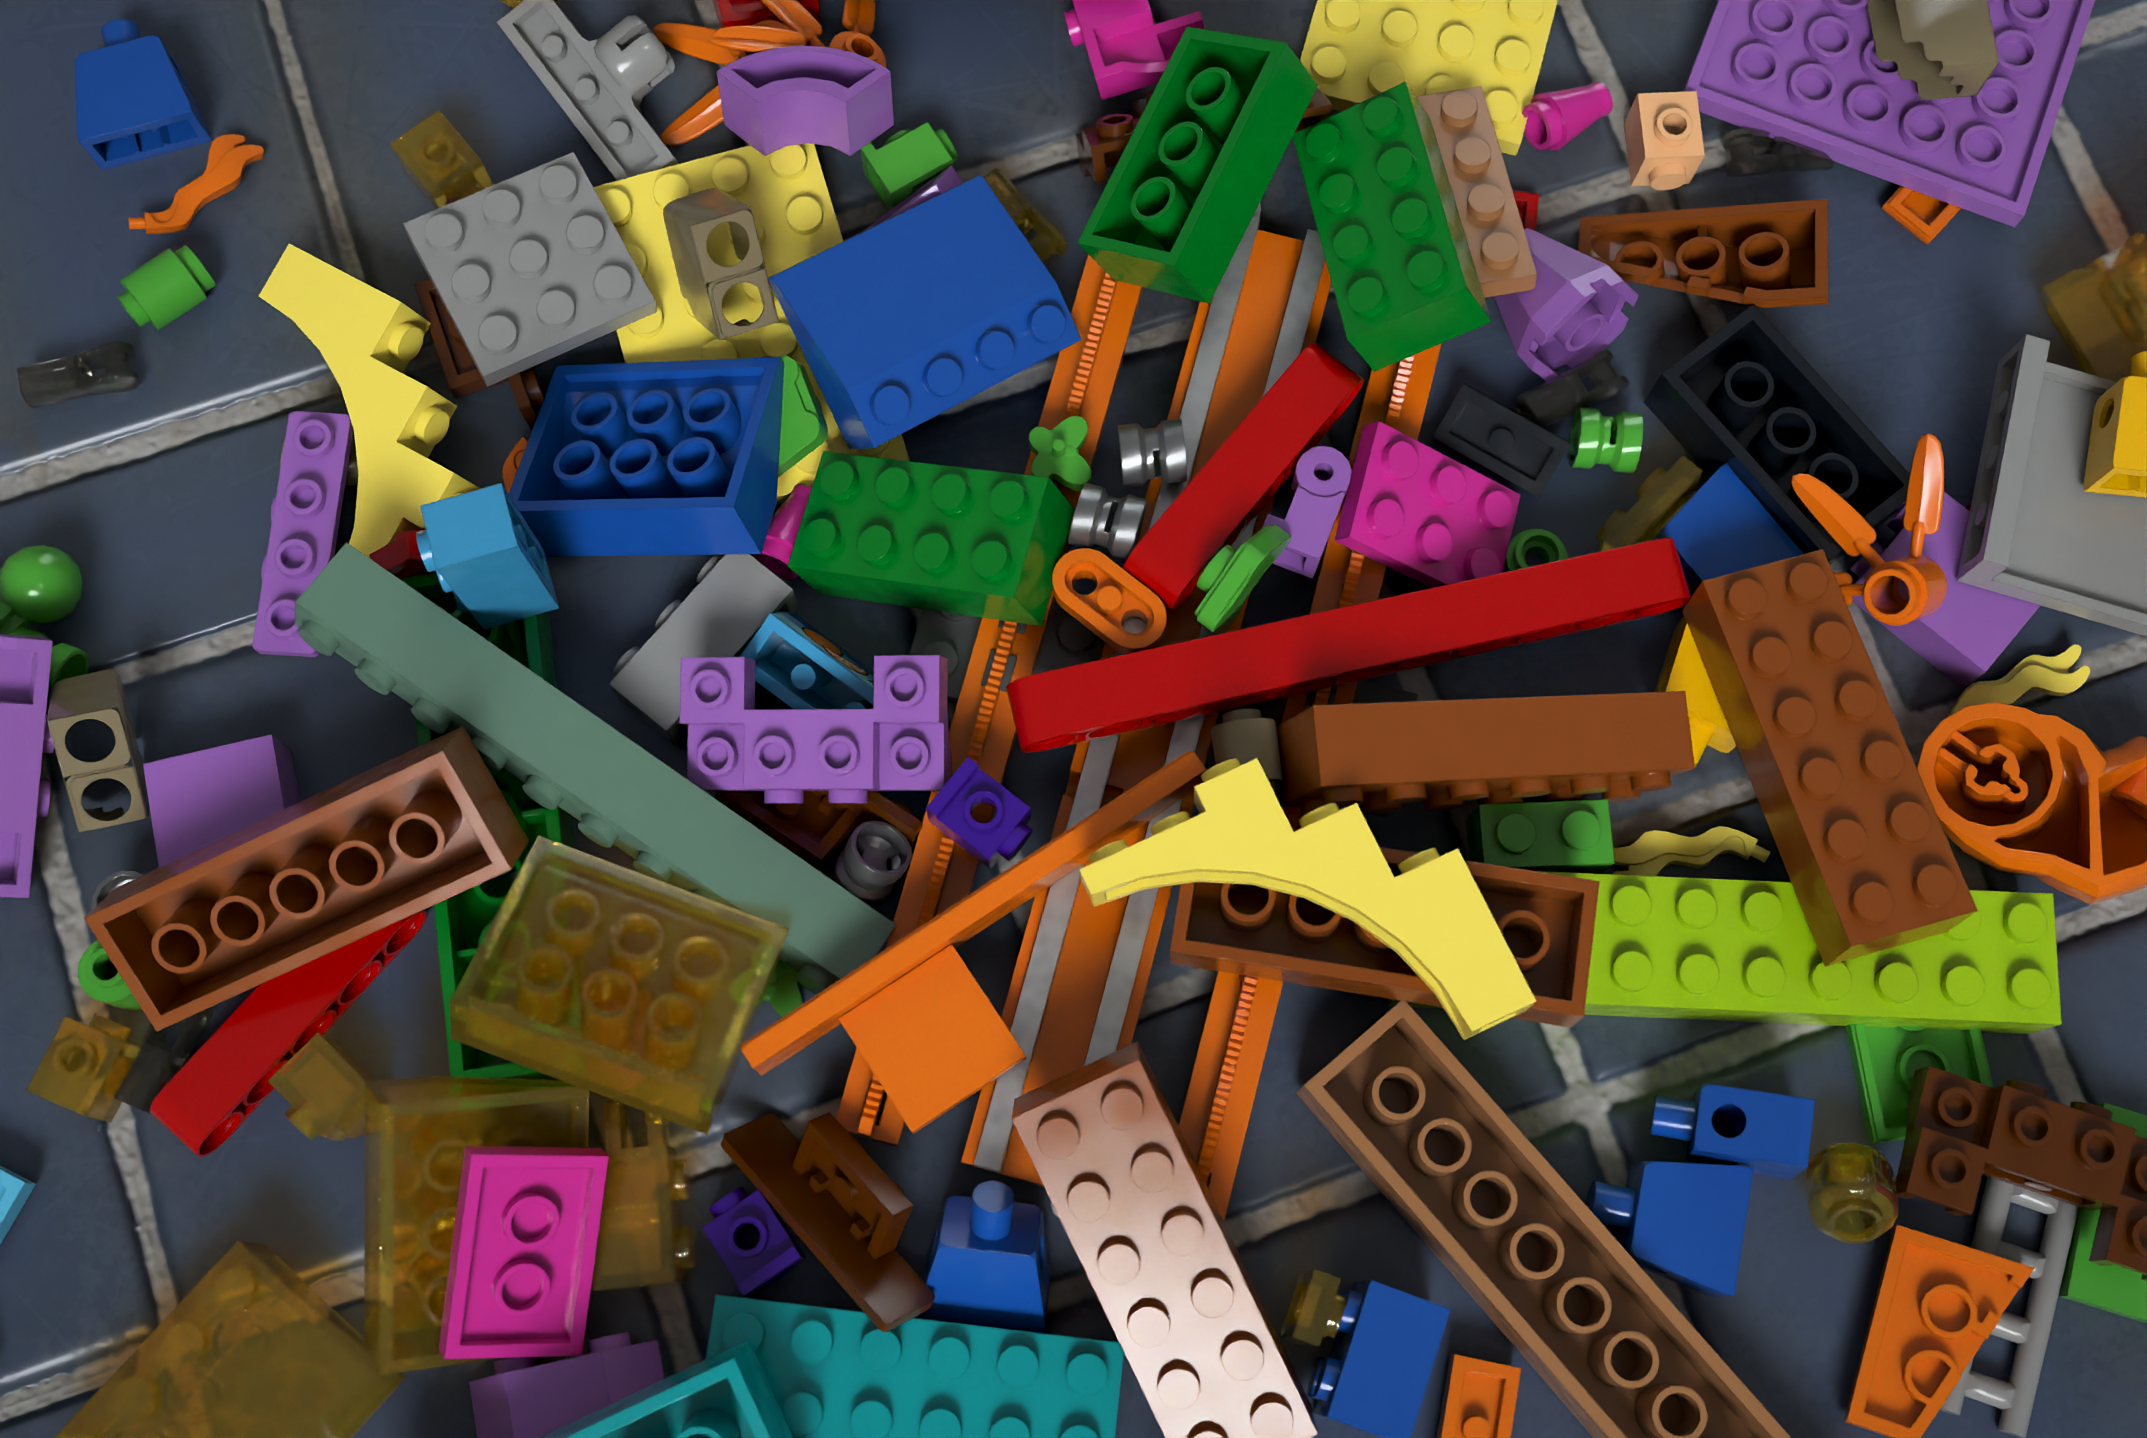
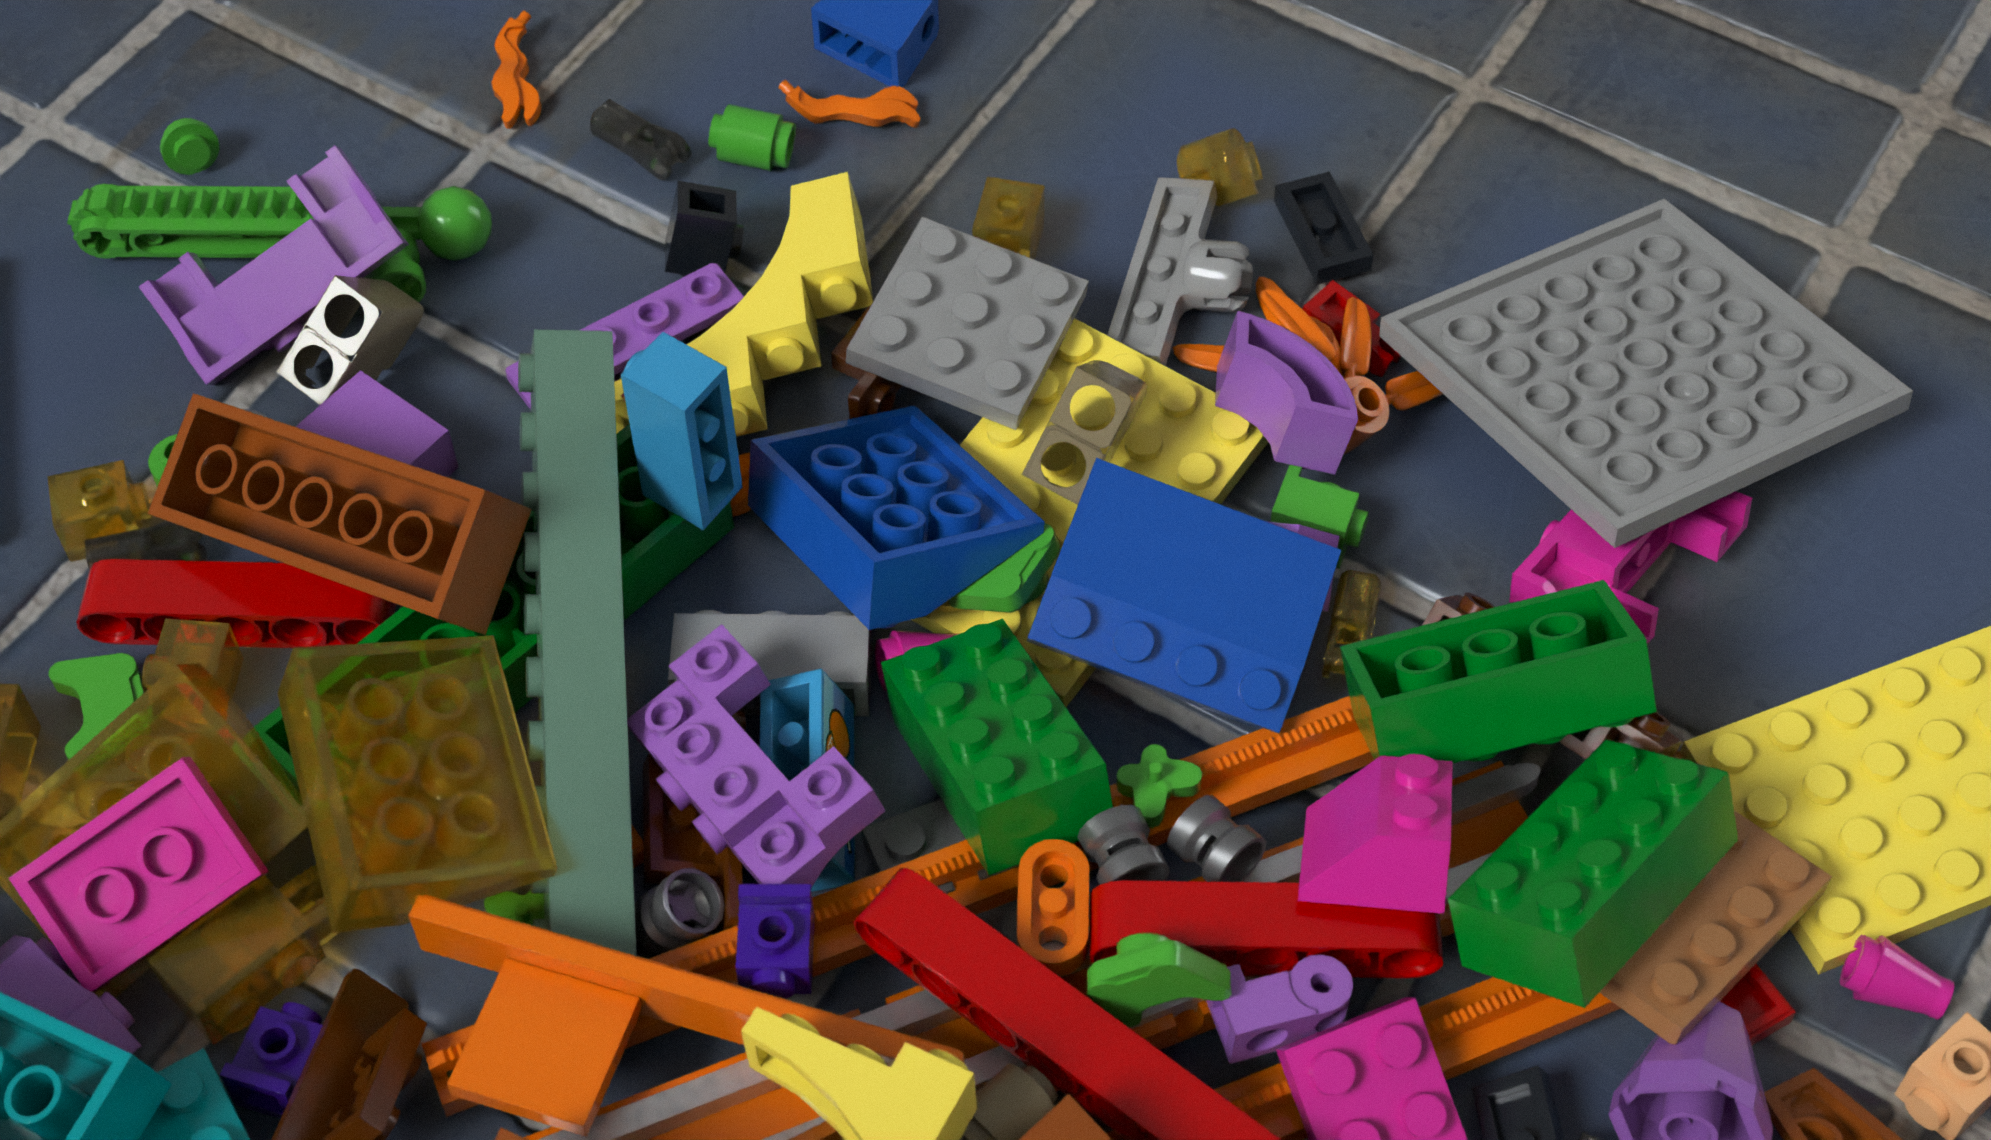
camera: 55 degrees right, 20 degrees down
none -> bright green piece [48,653,153,771]
none -> black brick [665,181,744,277]
none -> dark pink slope [1298,754,1453,914]

